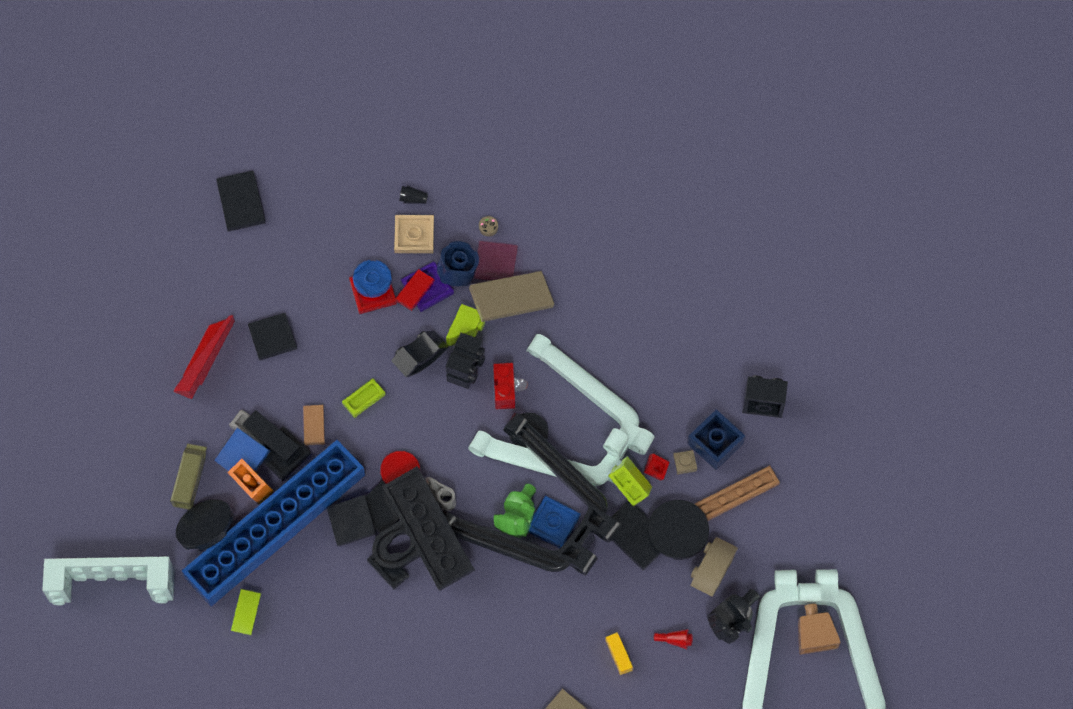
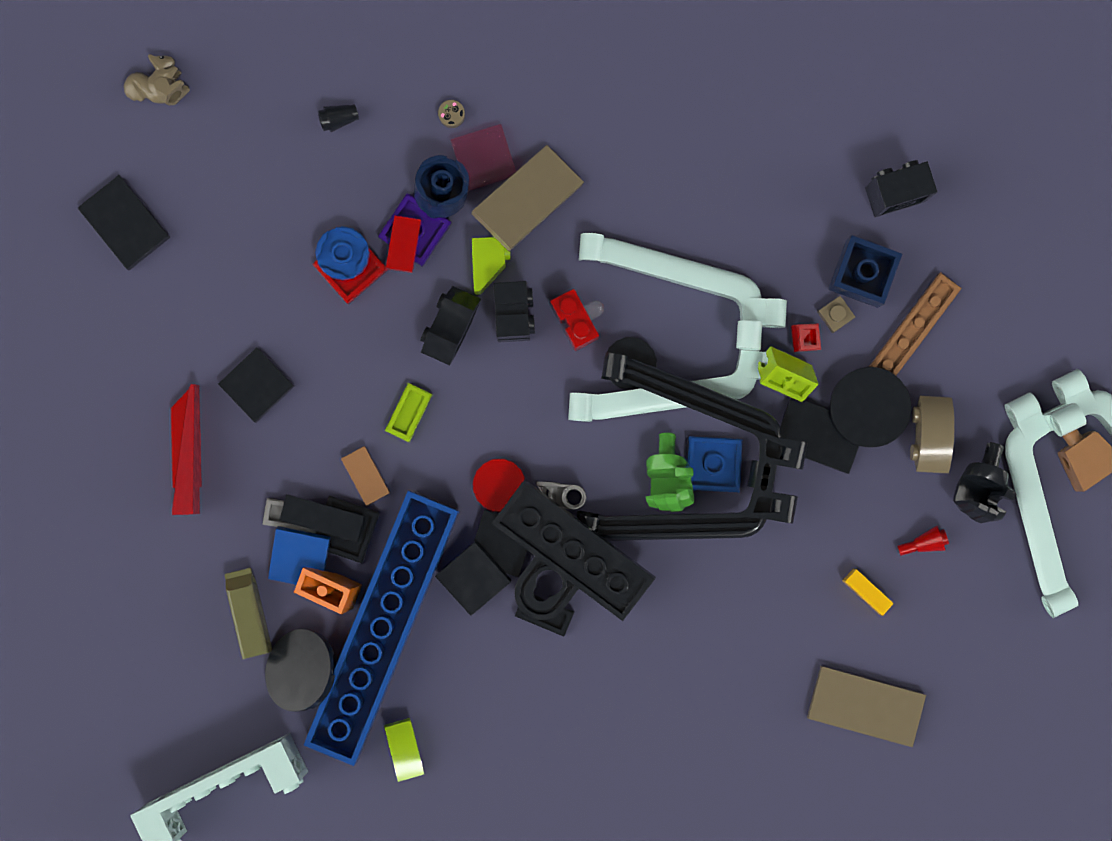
camera: 25 degrees left, 20 degrees up
tan plate [394,215,434,253] -> none
none -> dark tan animal [124,54,190,106]

